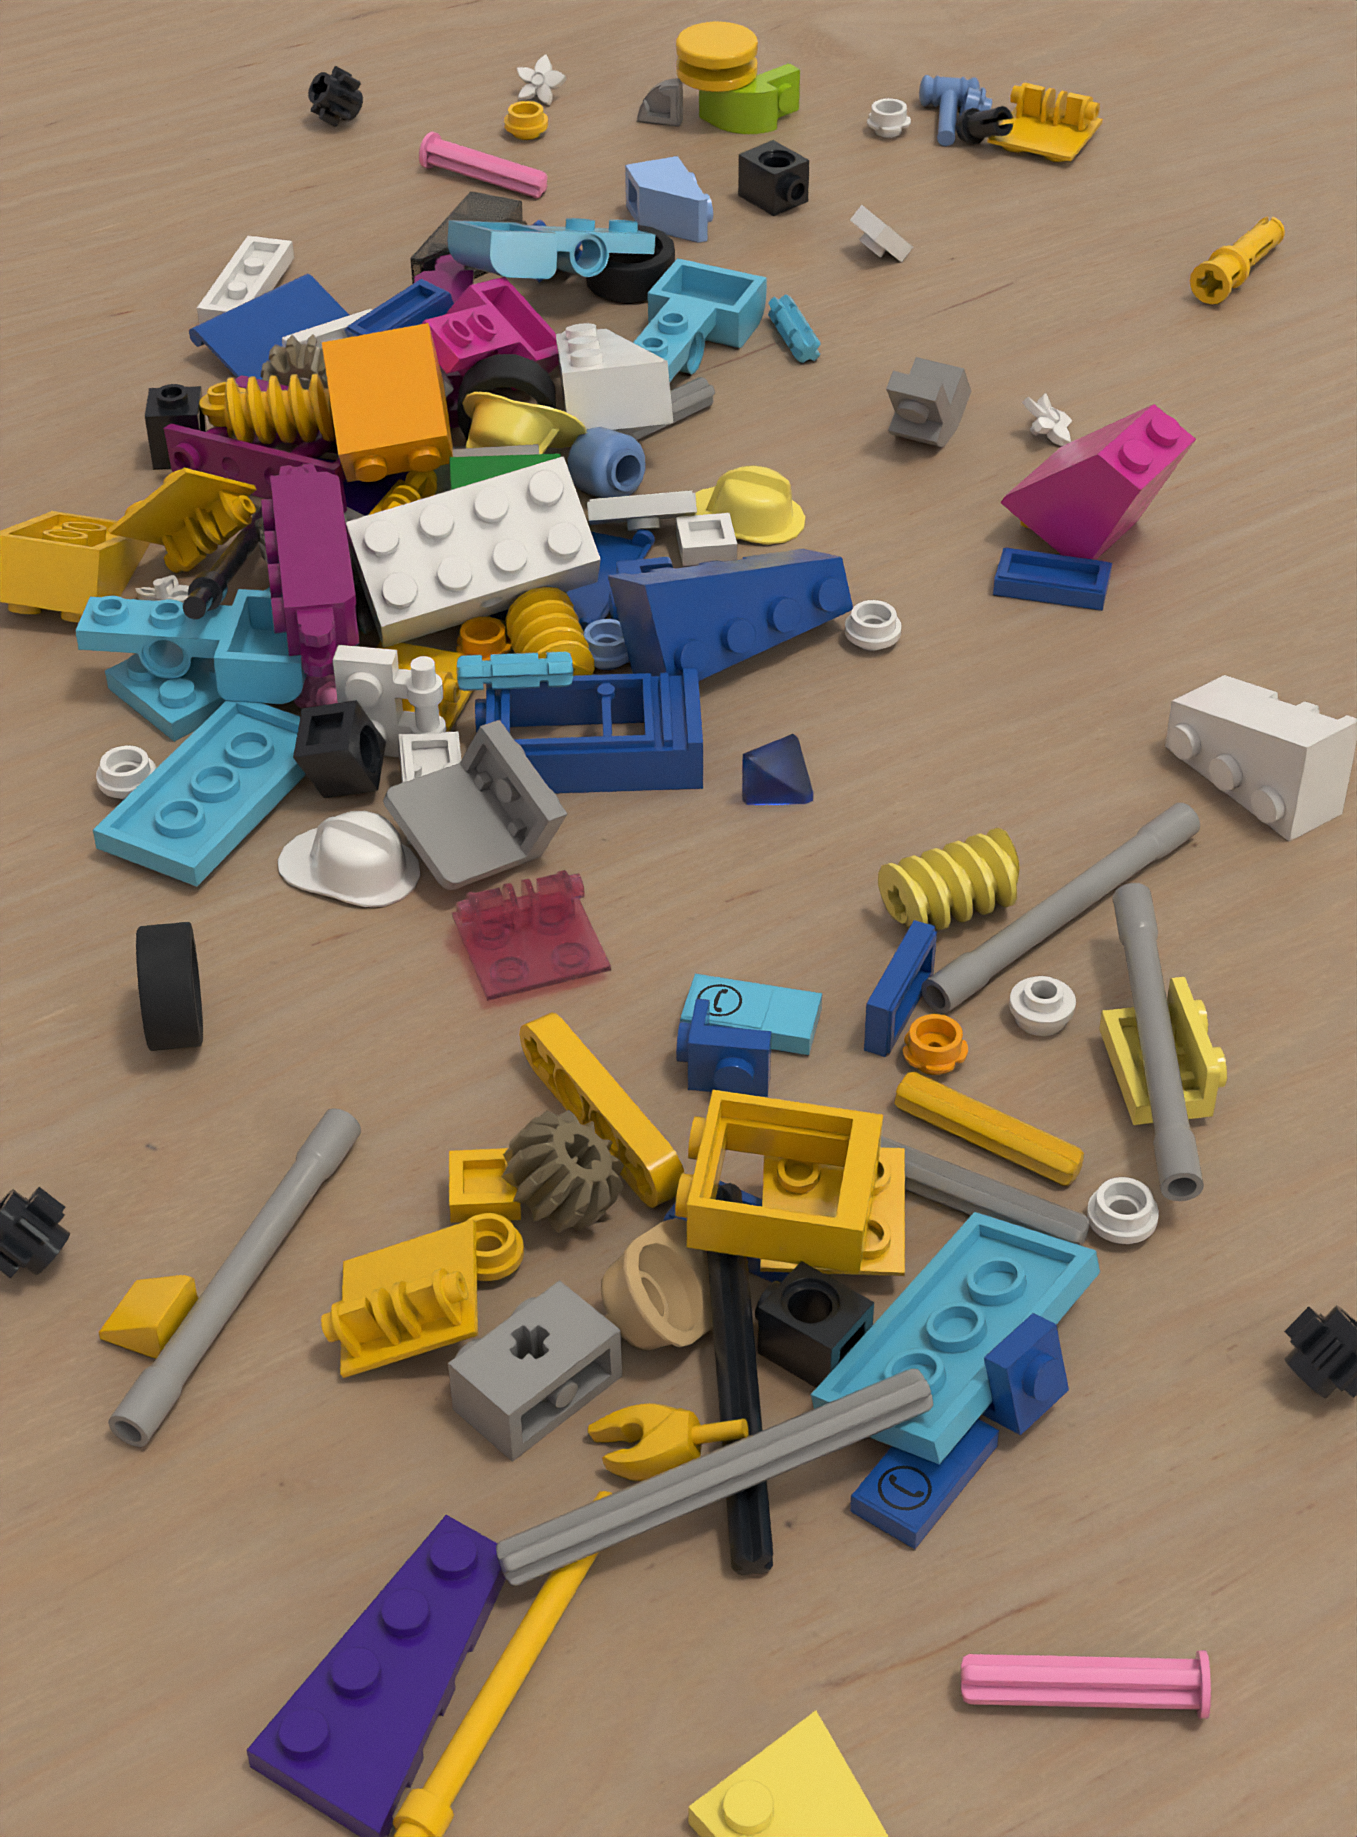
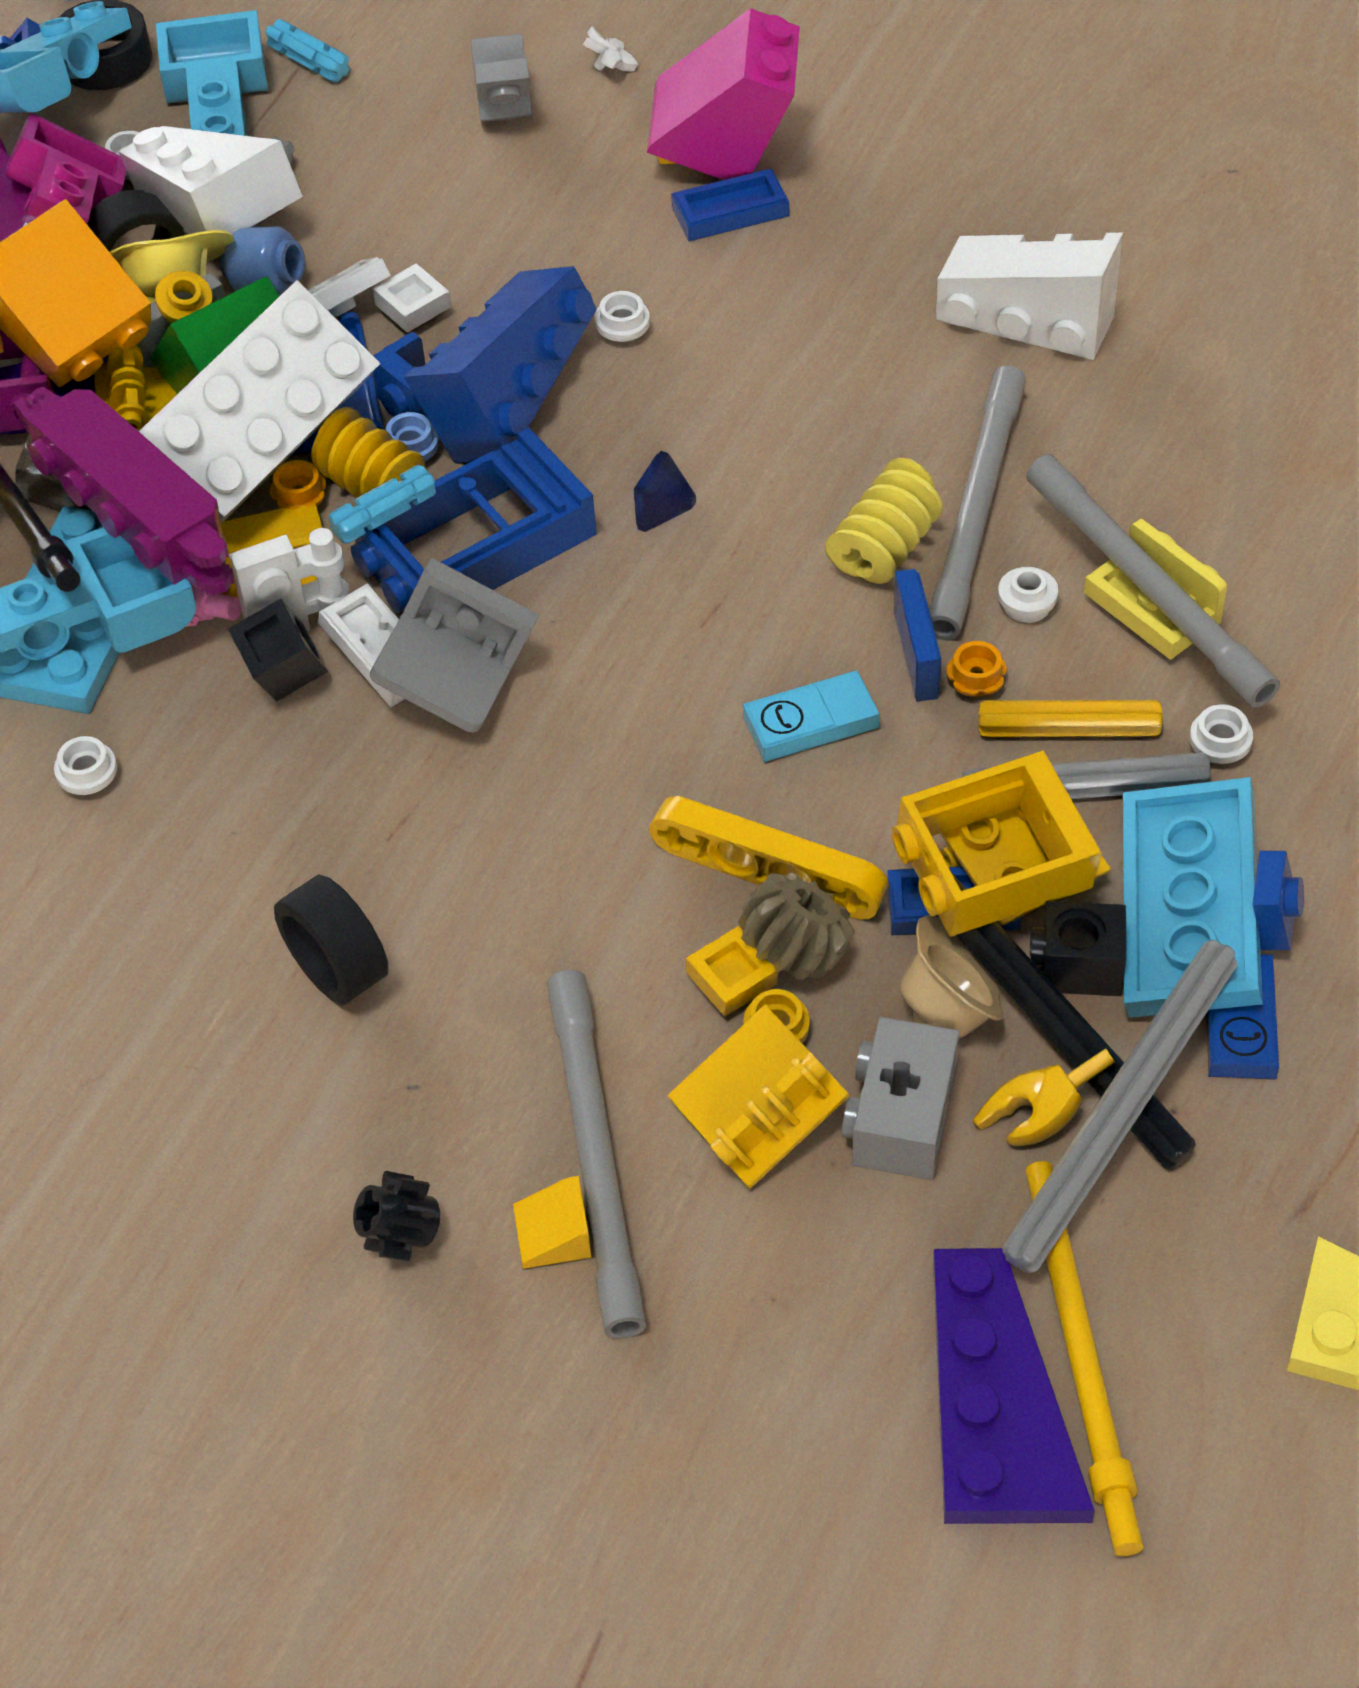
camera: 30 degrees left, 10 degrees up
medium azure plate [93,700,306,887] -> none
white piece [278,811,420,907] -> none
clear pink hinge [452,870,611,1001] -> none
blue bracket [676,999,772,1097] -> none
light yellow piece [695,465,805,545] -> none
none -> yellow plate [155,271,212,323]

